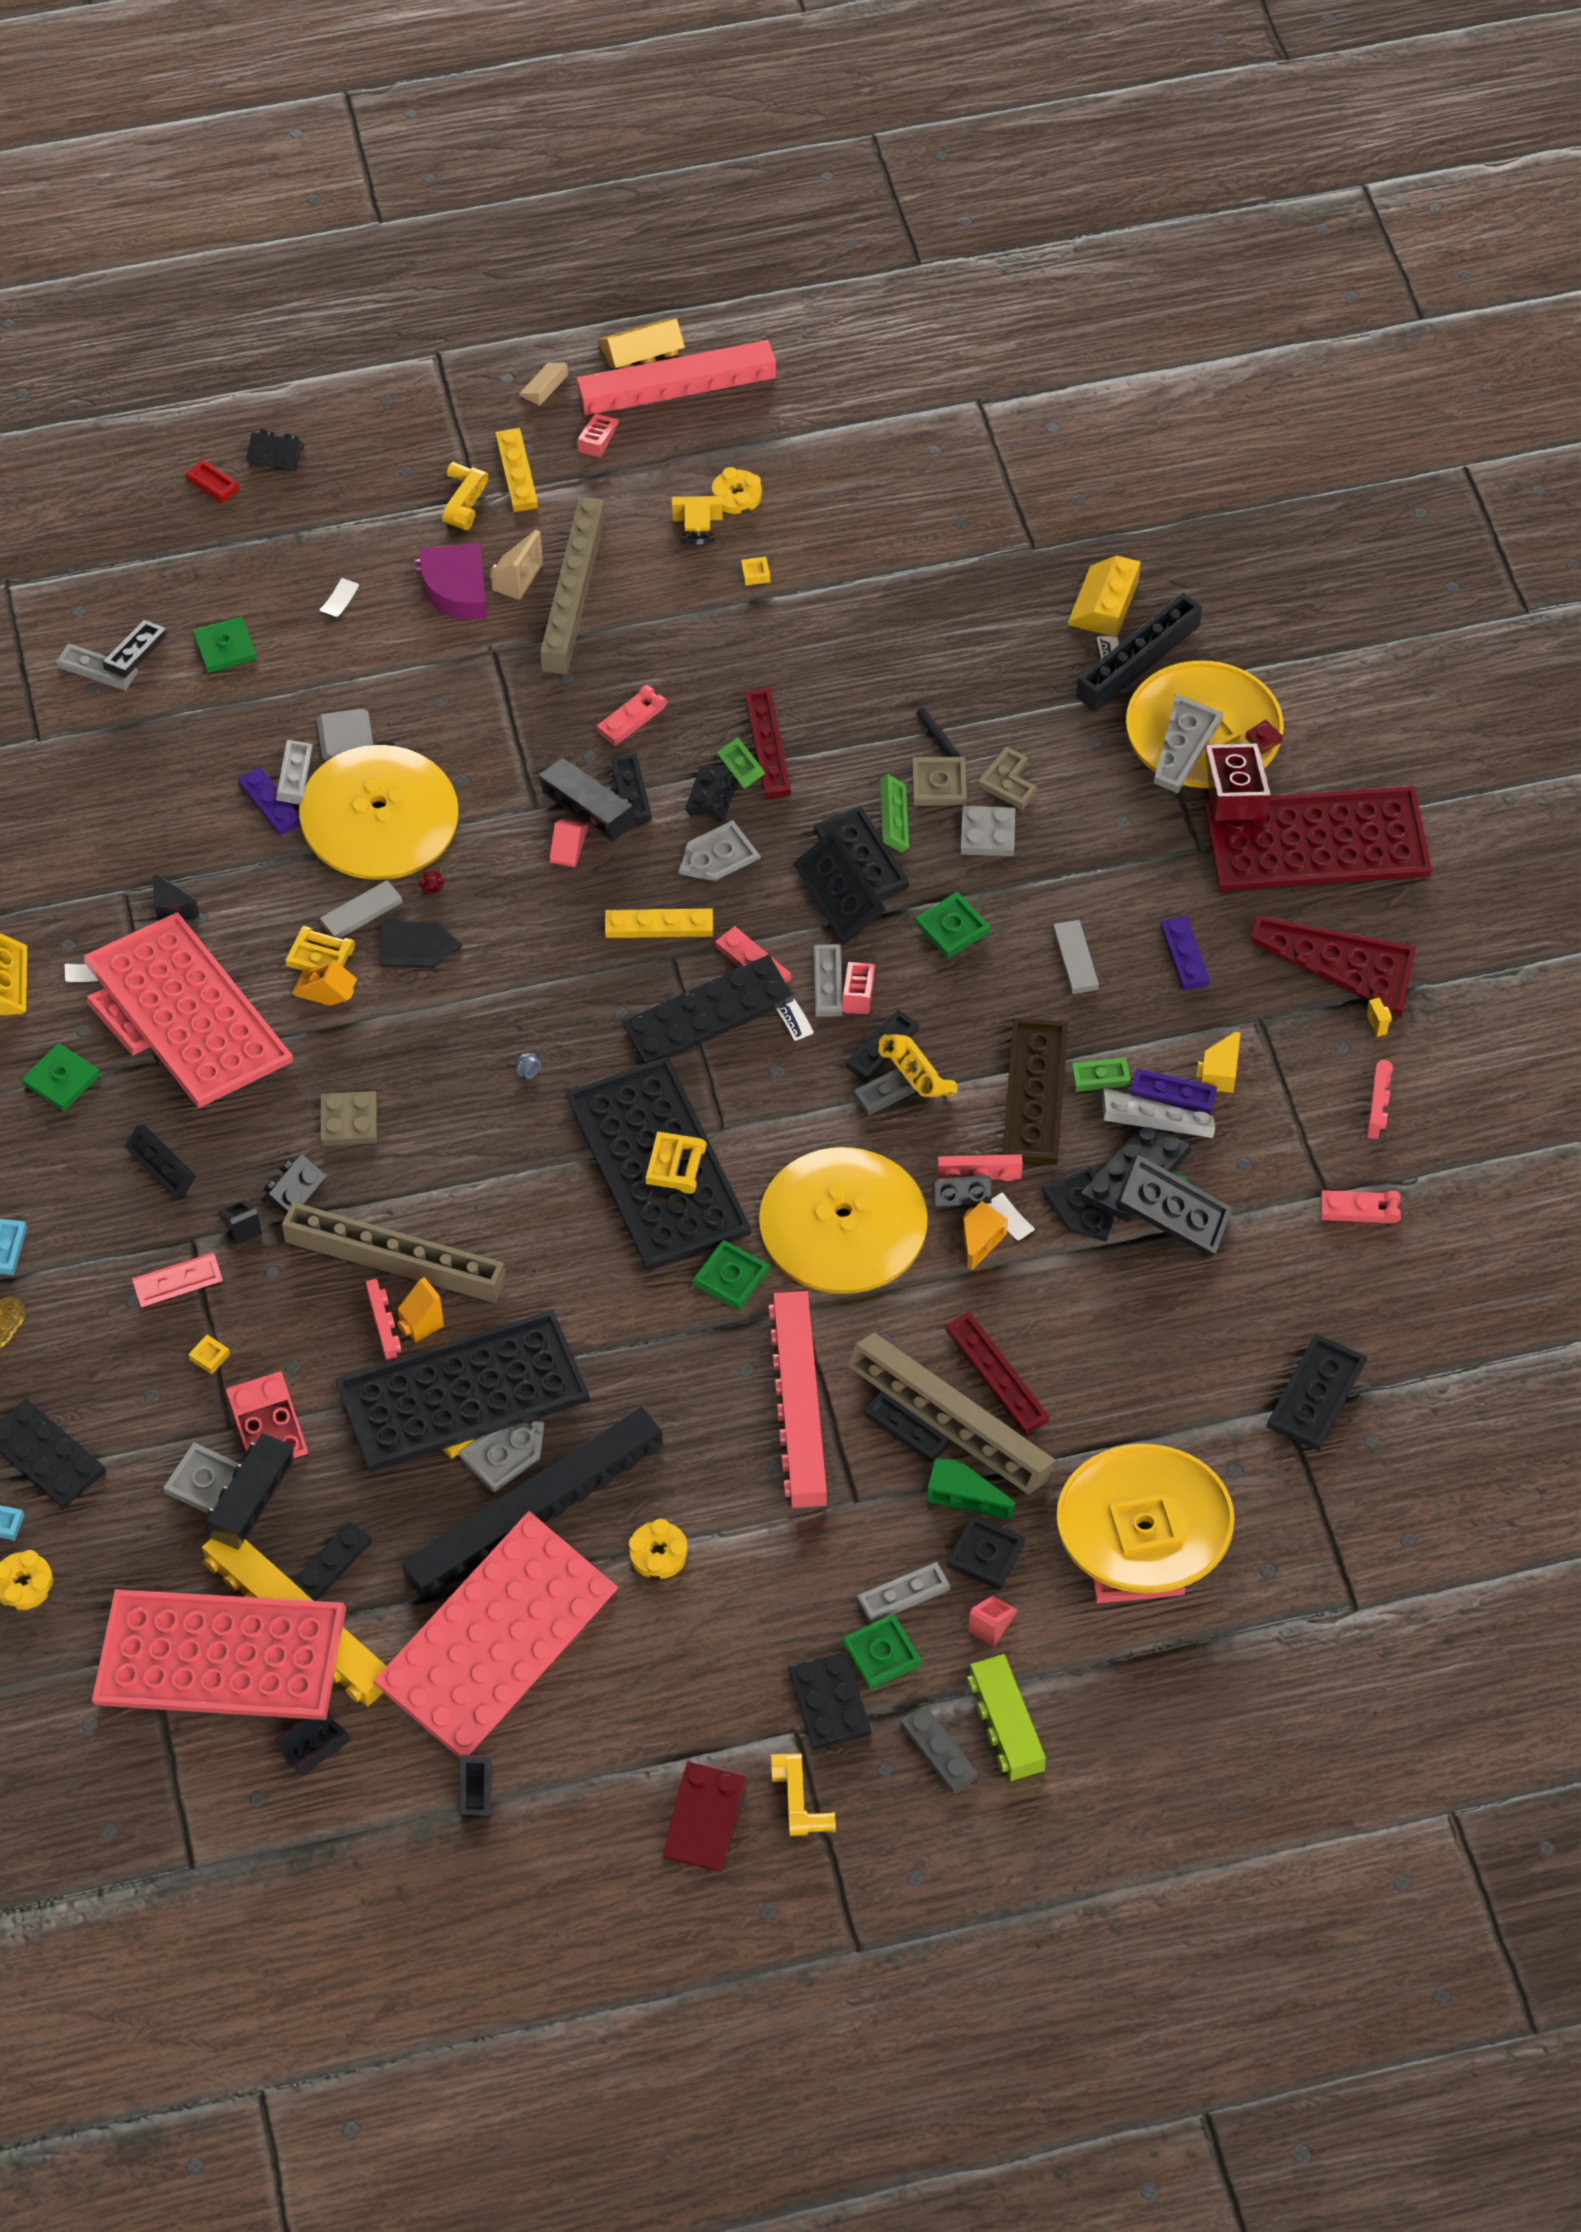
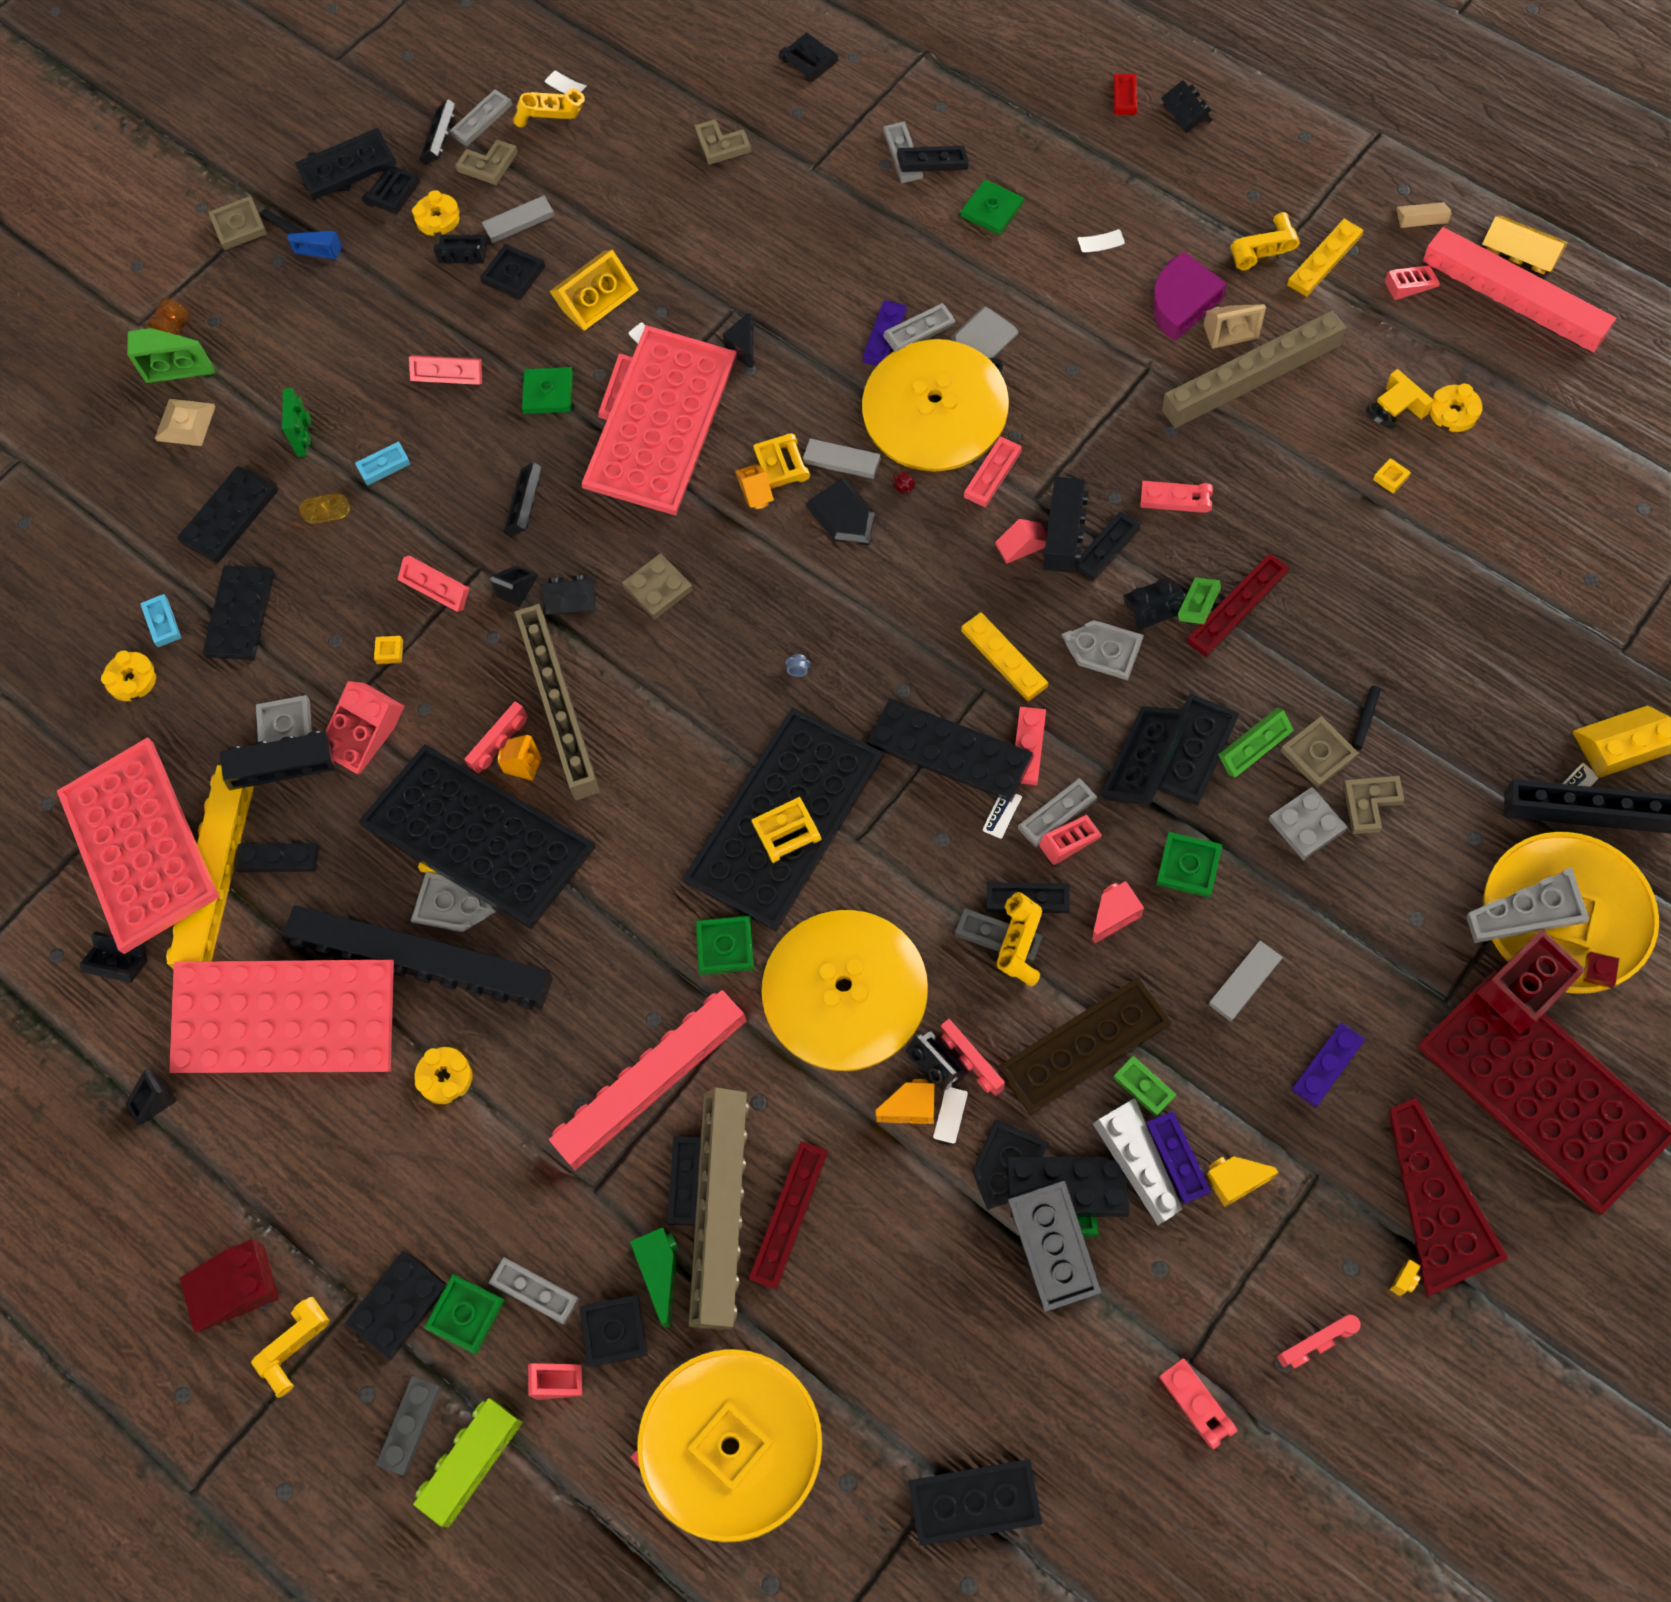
camera: 60 degrees right, 10 degrees up
none -> coral plate [964,436,1022,508]
none -> coral slope [1092,881,1144,943]

